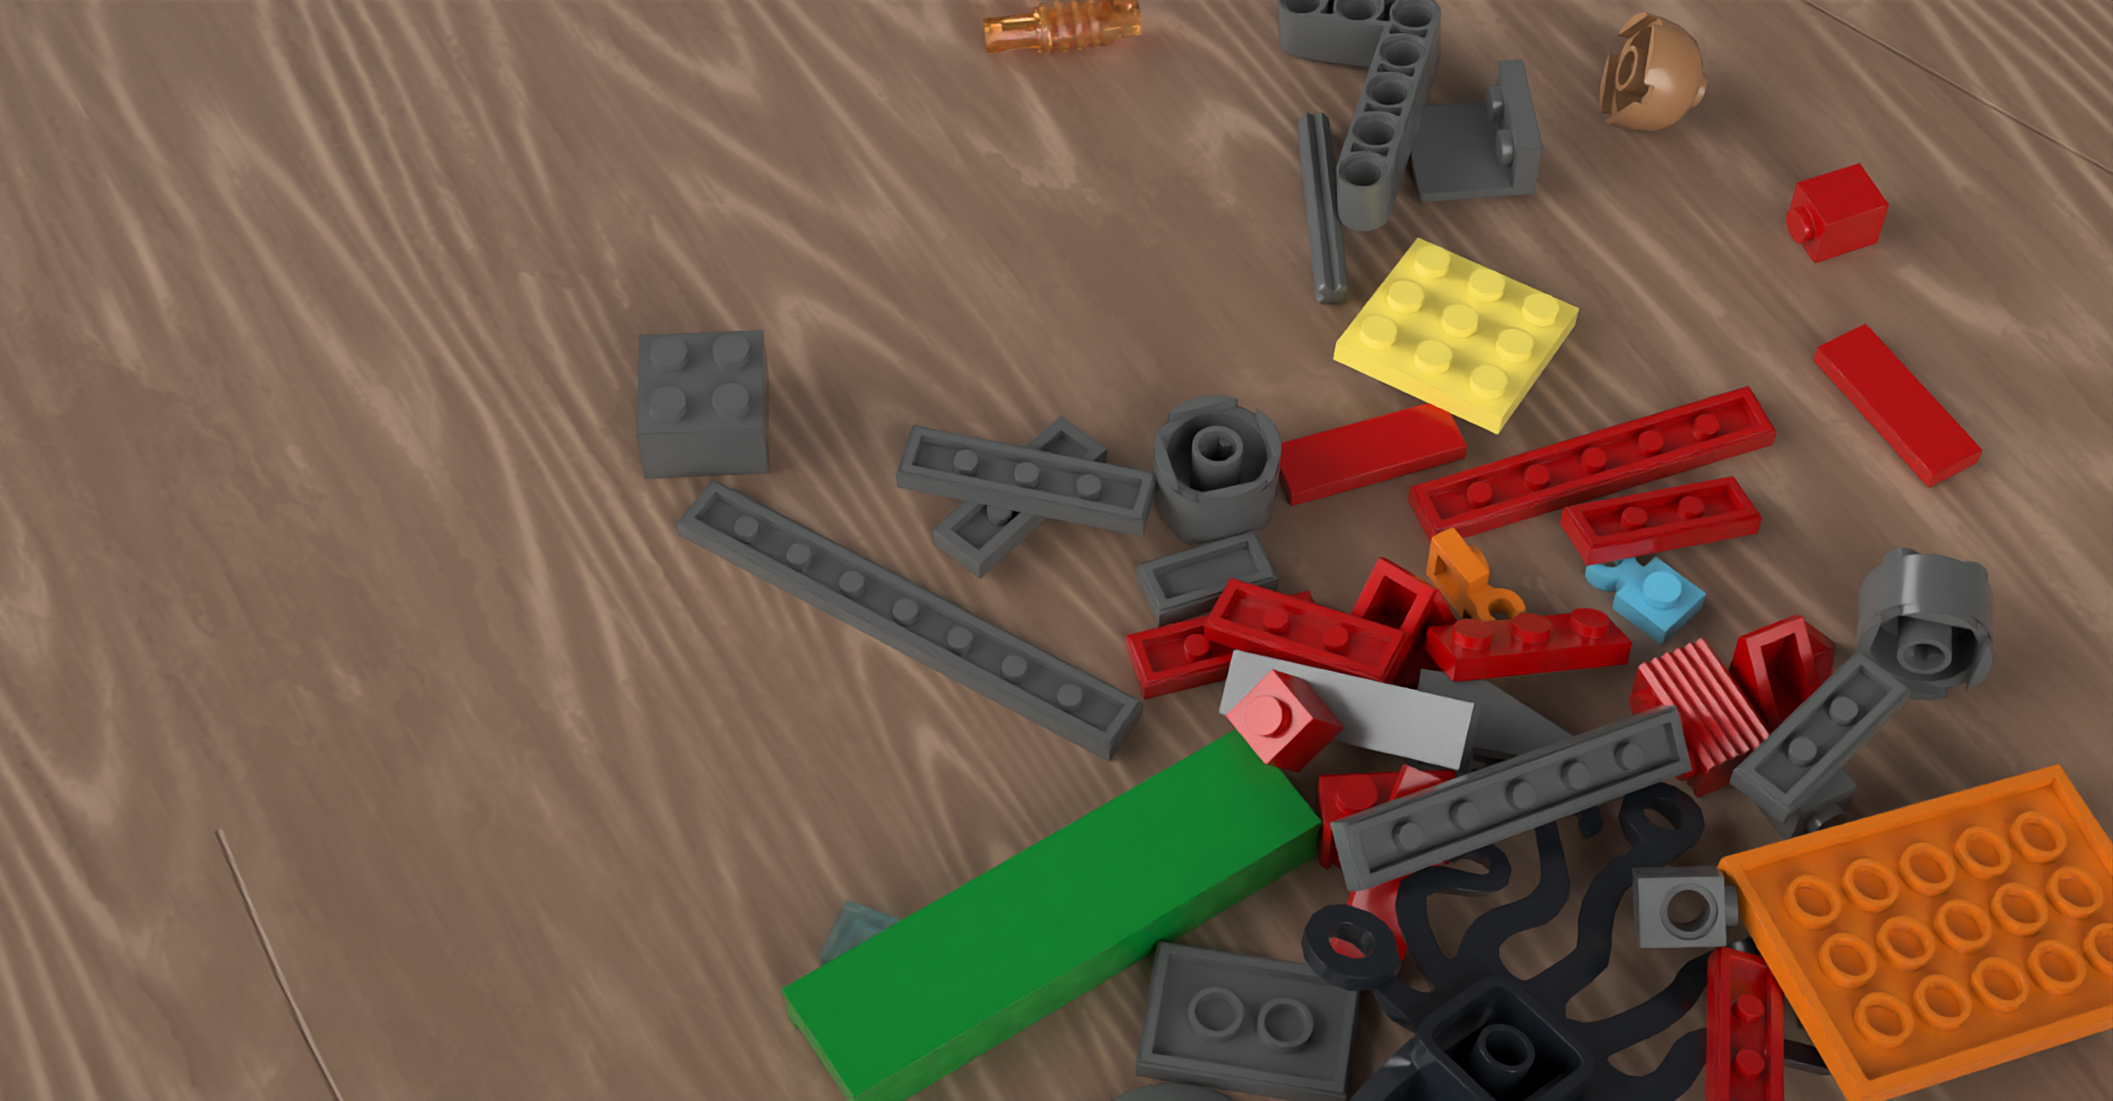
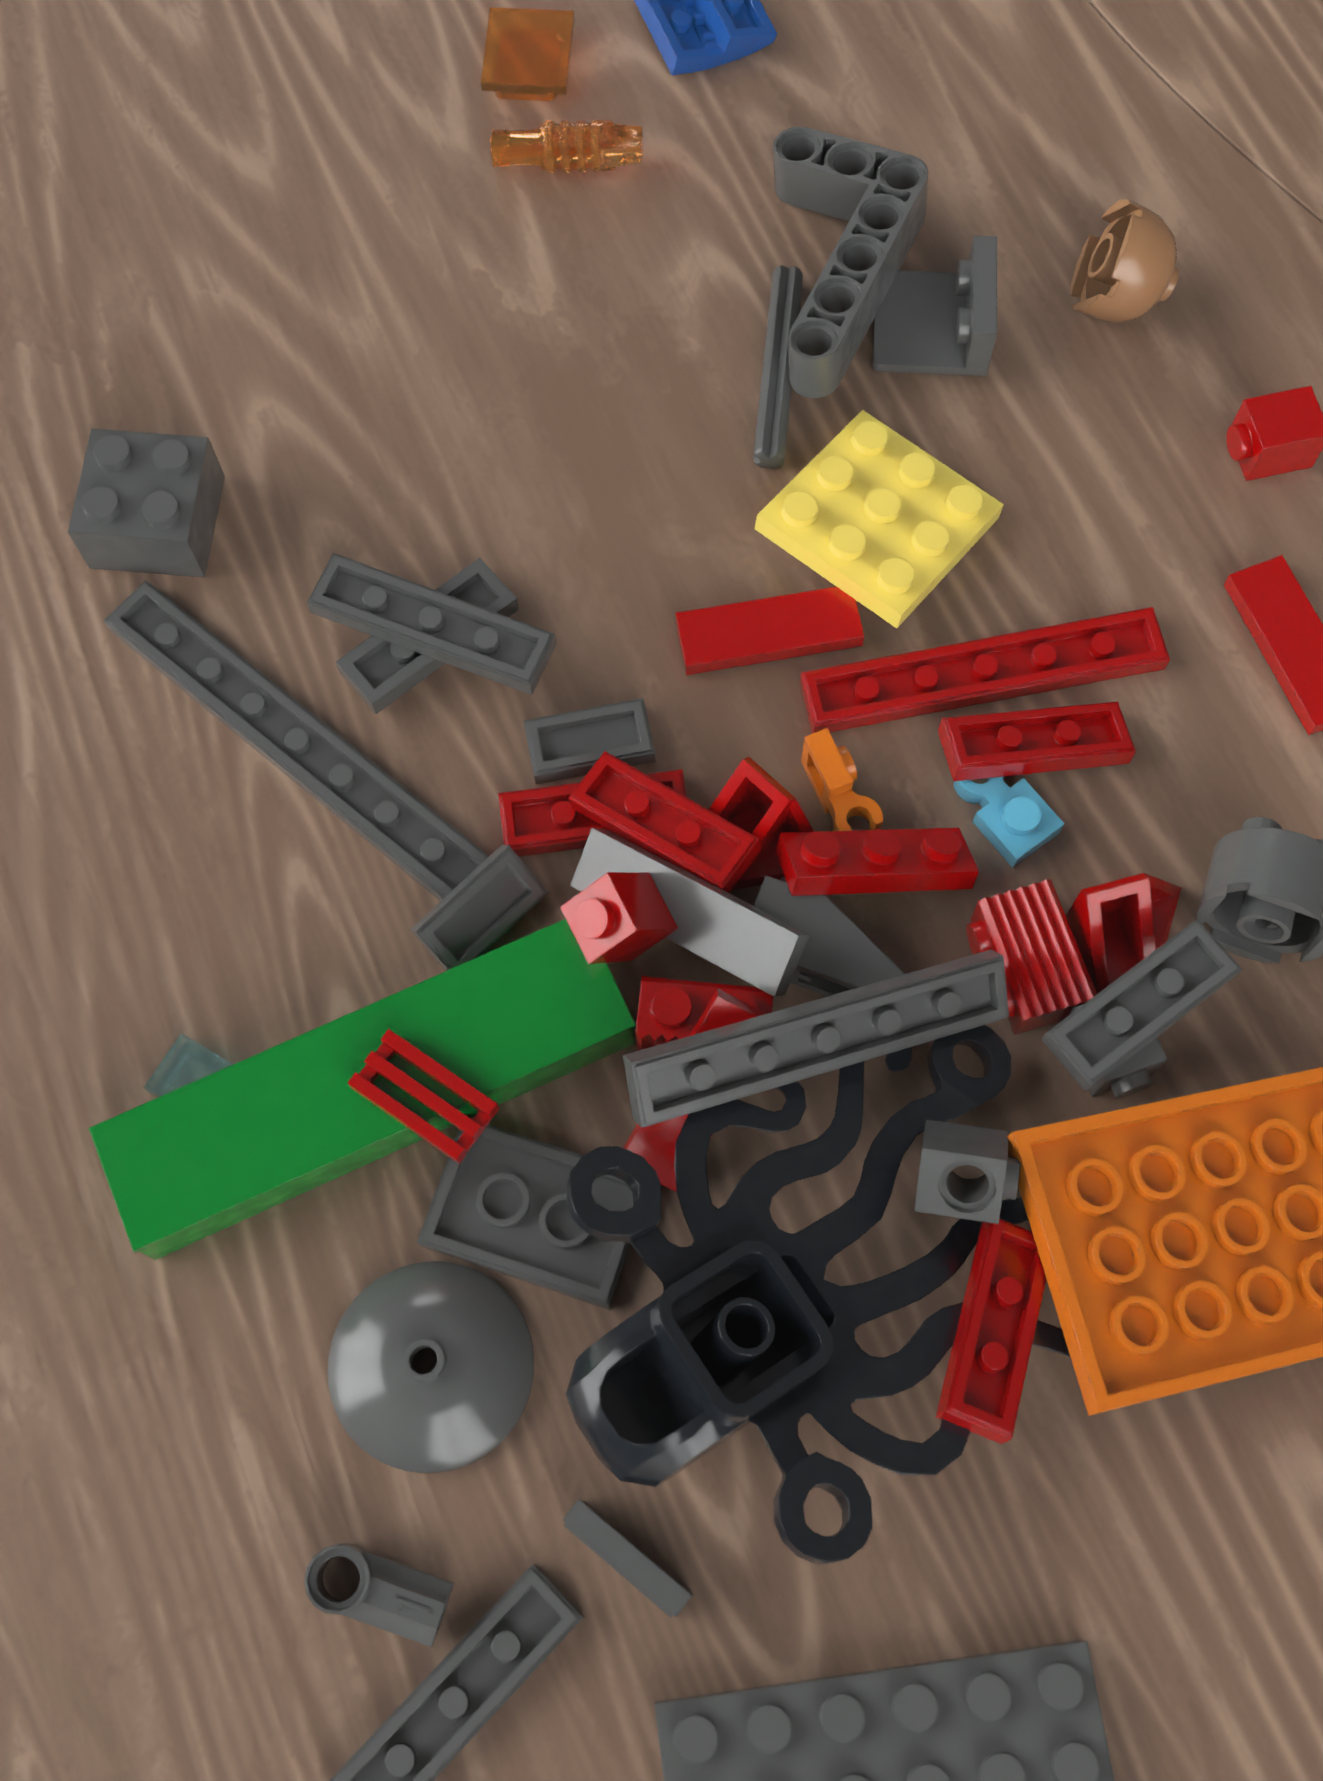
camera: 10 degrees right, 15 degrees up
dark grey brick [1153,395,1281,544] -> none
none -> red tile [347,1029,499,1164]
none -> dark grey tile [410,844,549,971]

